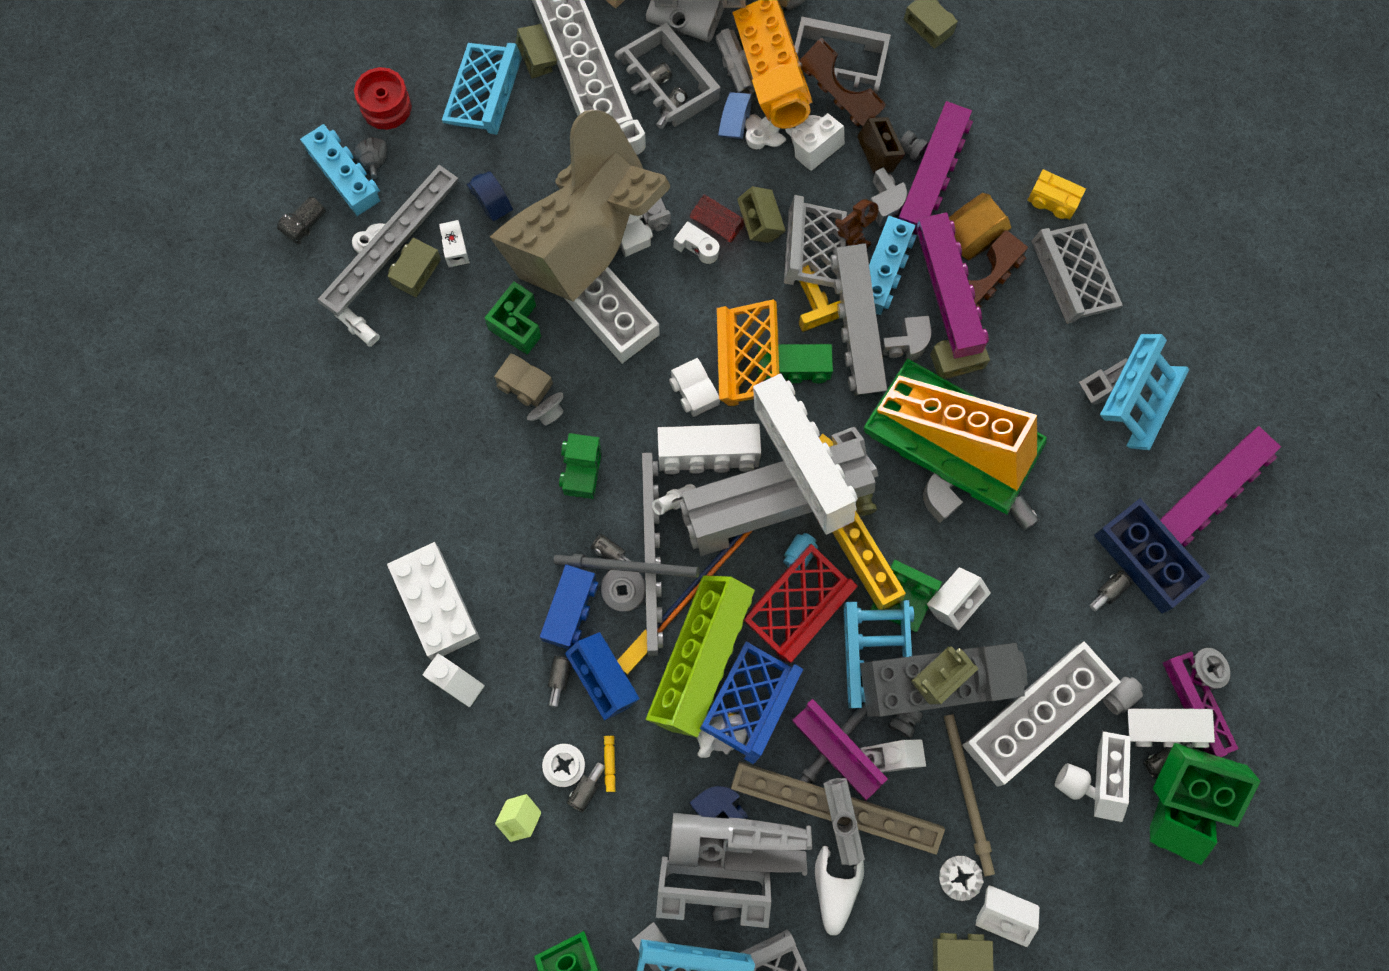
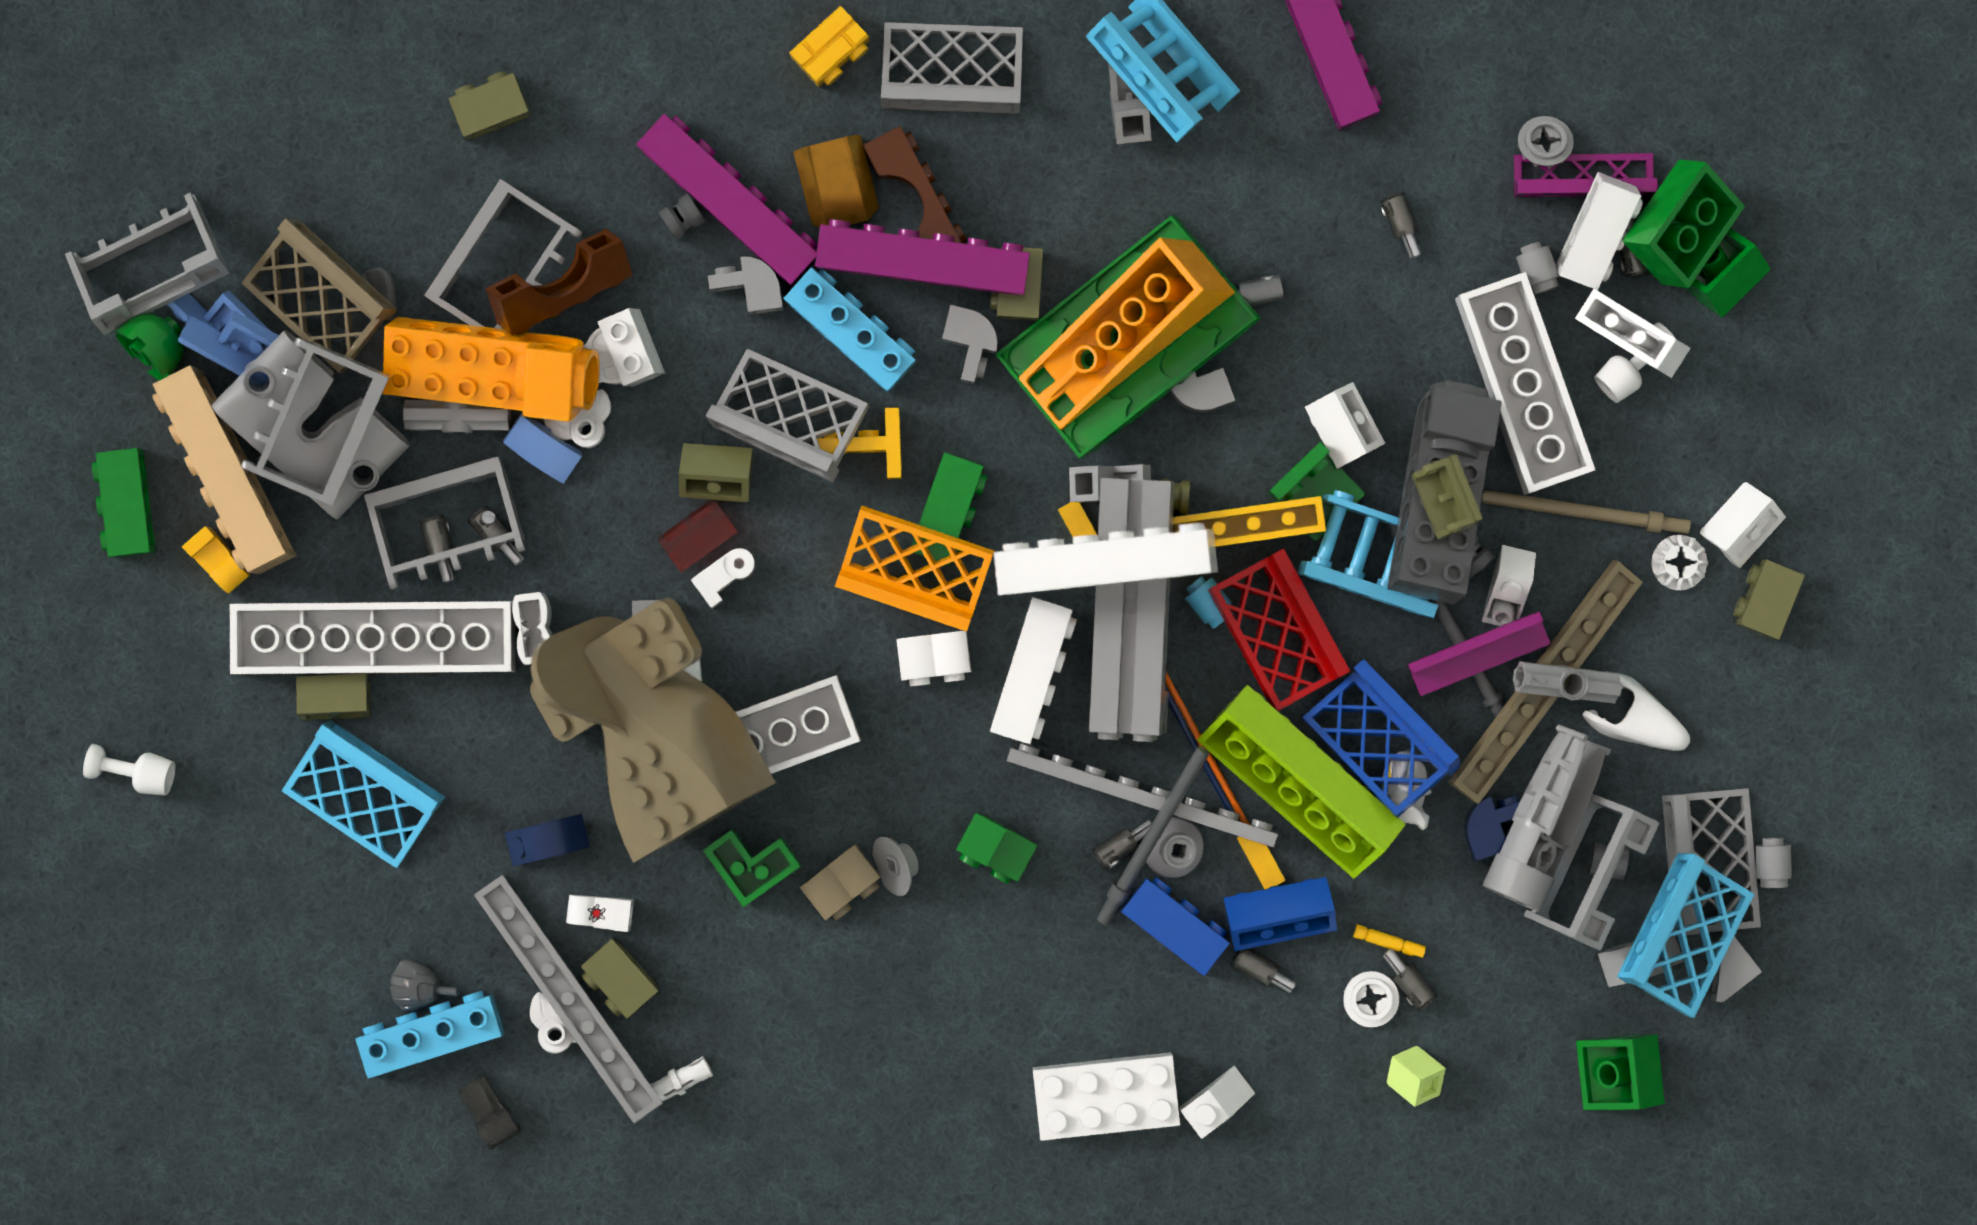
camera: 65 degrees left, 15 degrees up
red wheel [354,67,412,130] -> none
white pin [652,484,696,515] -> none
light grey brick [830,244,887,396] -> none
reddish brown piece [835,199,879,248] -> none
dark brown brick [857,117,905,174] -> none
dark blue brick [1094,498,1210,614] -> none

